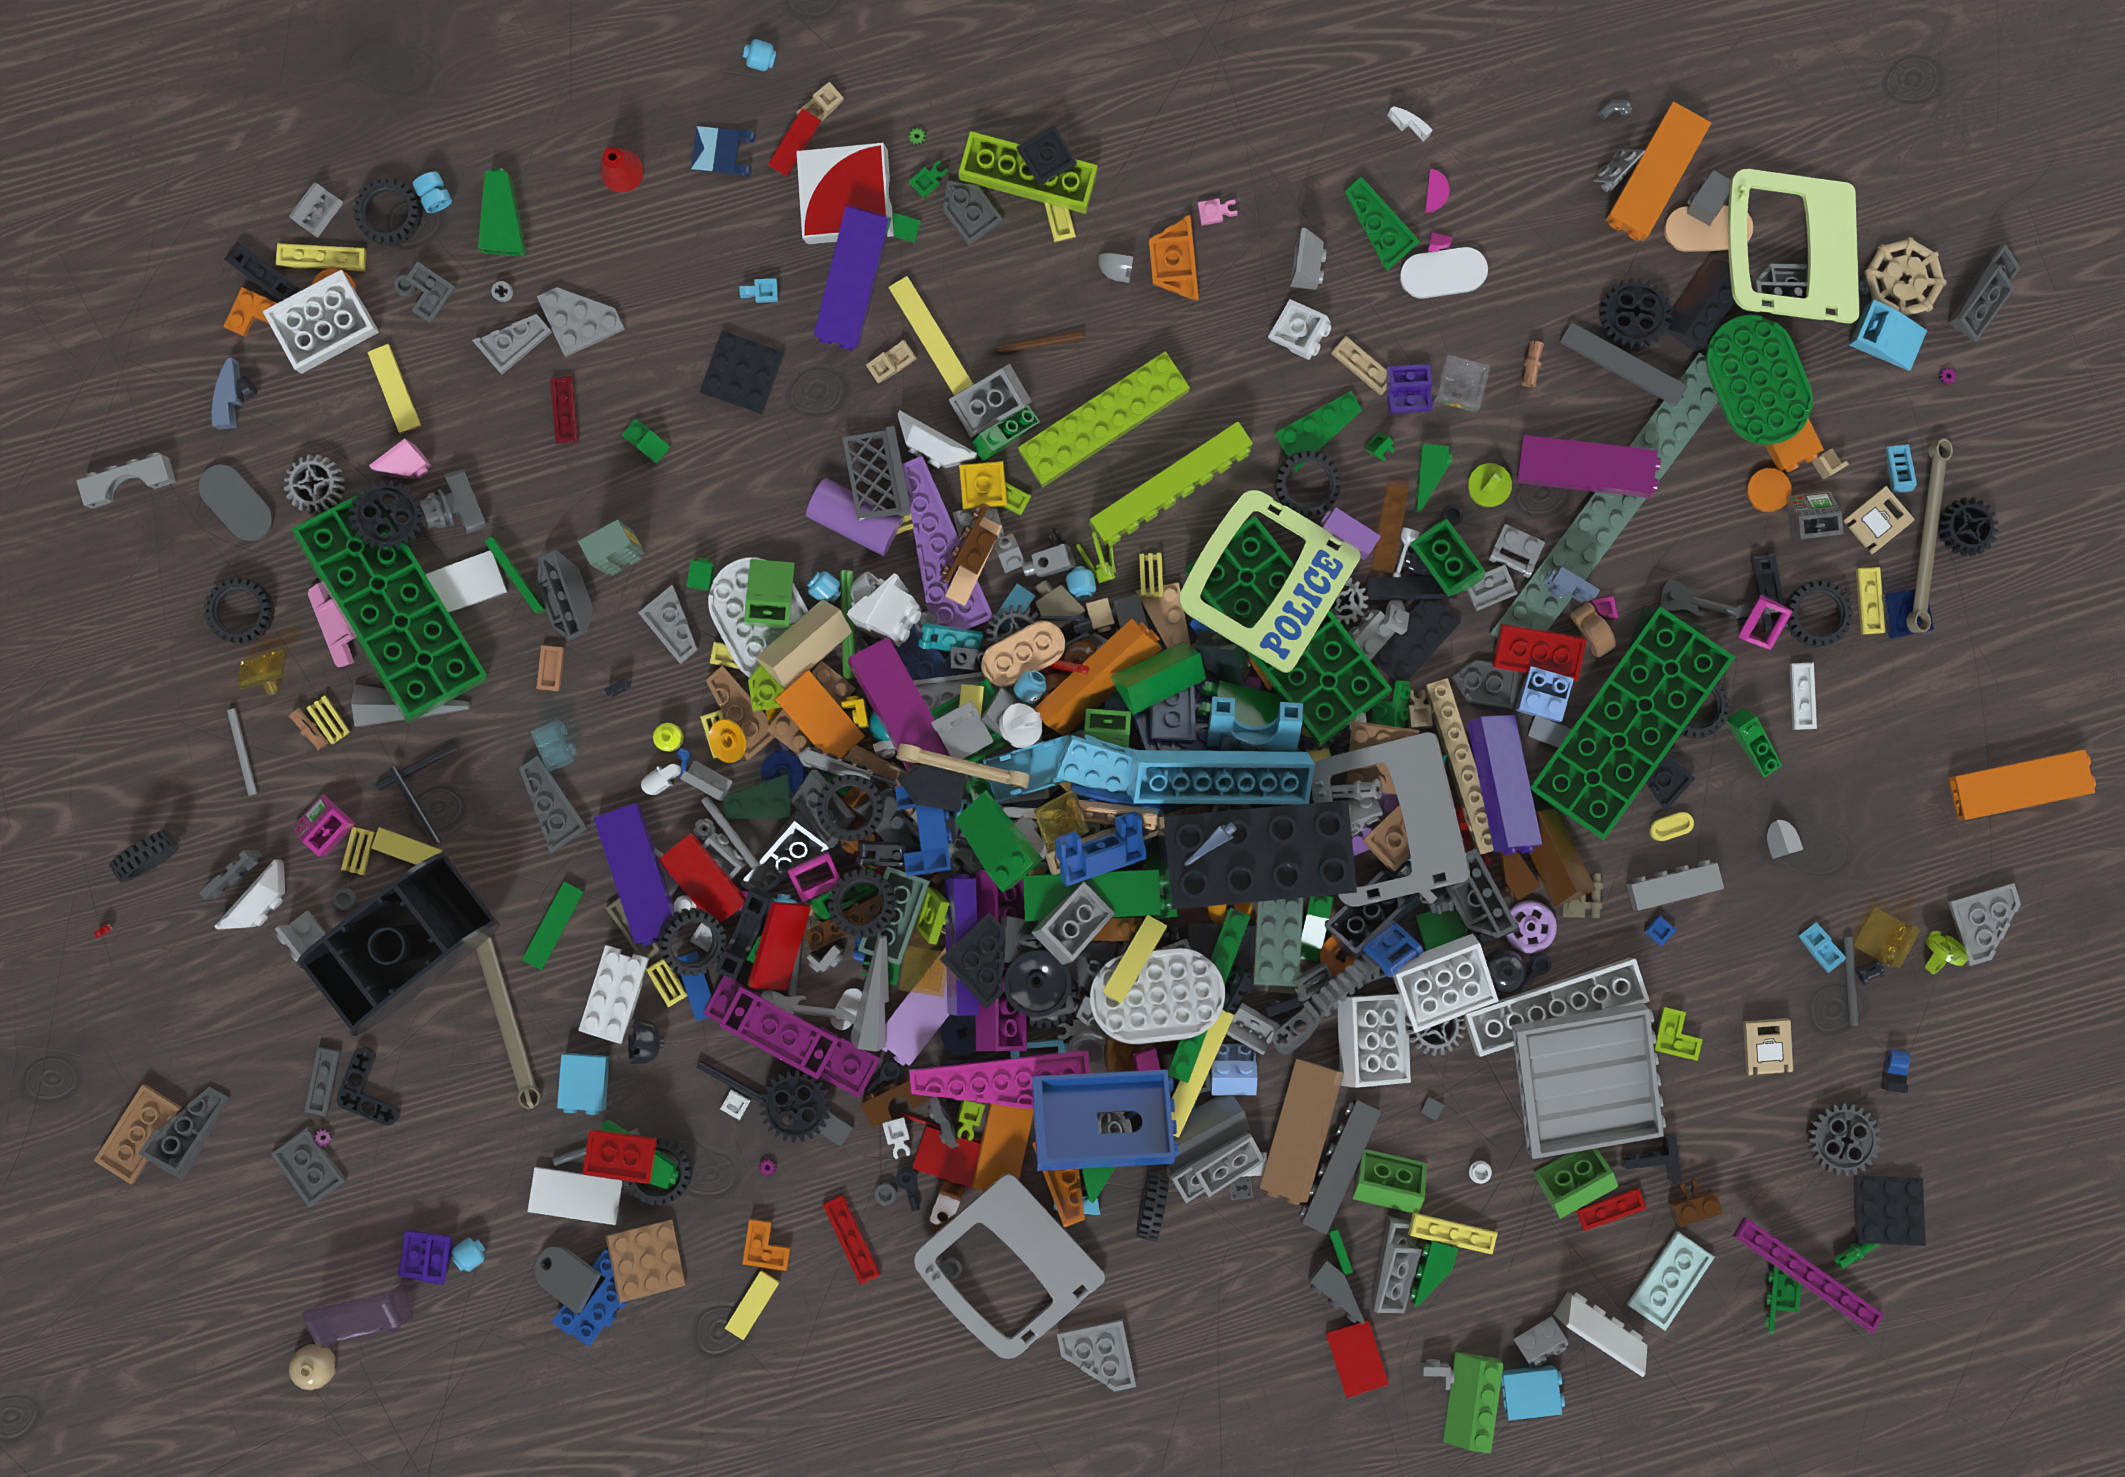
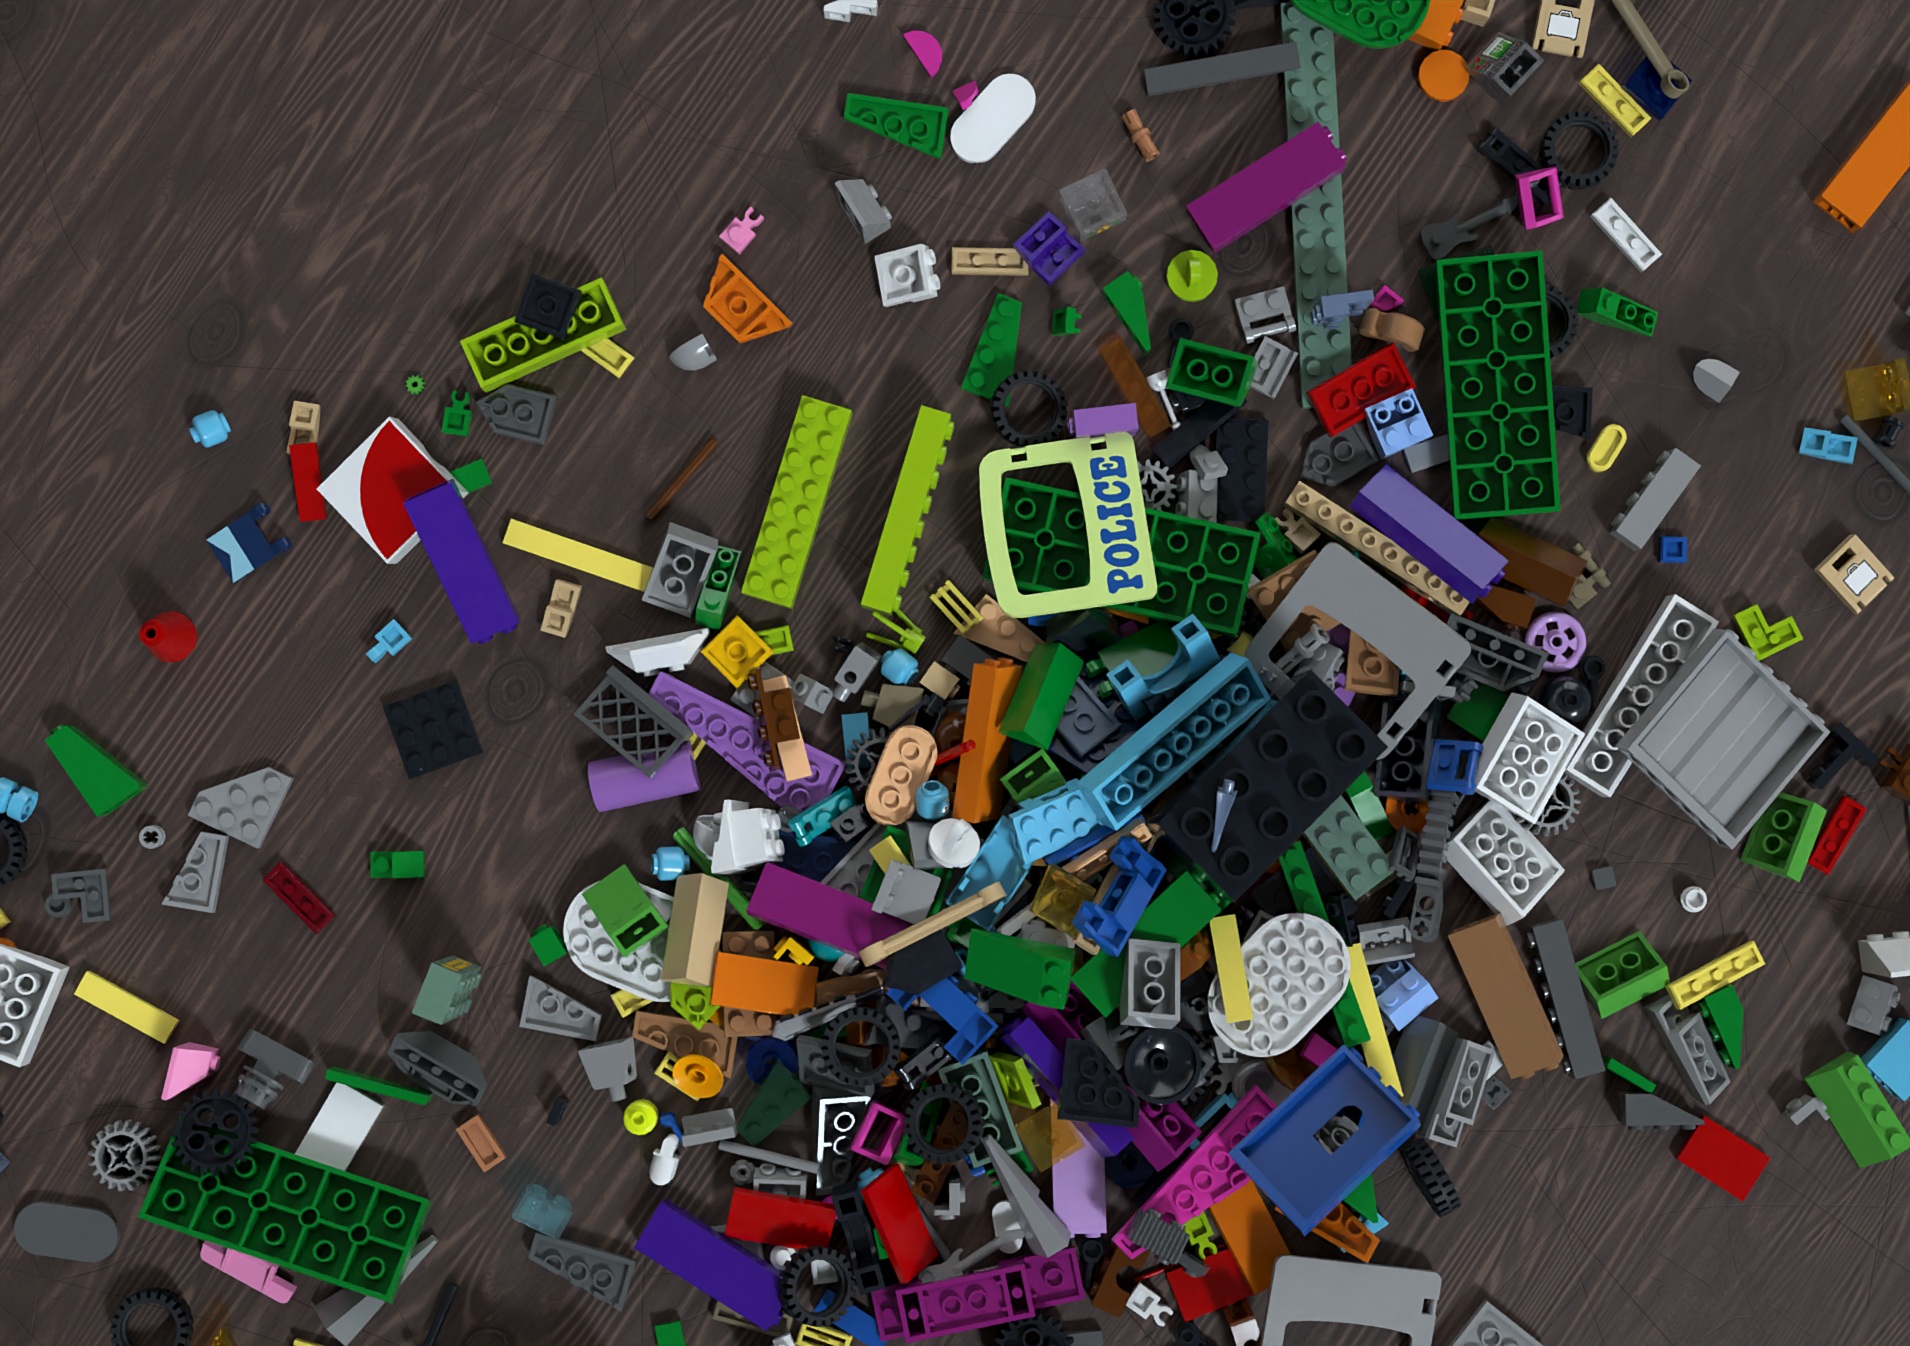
camera: 45 degrees left, 0 degrees up
none -> light grey torso [578,1037,637,1102]
none -> dark grey brick [1125,1207,1190,1264]

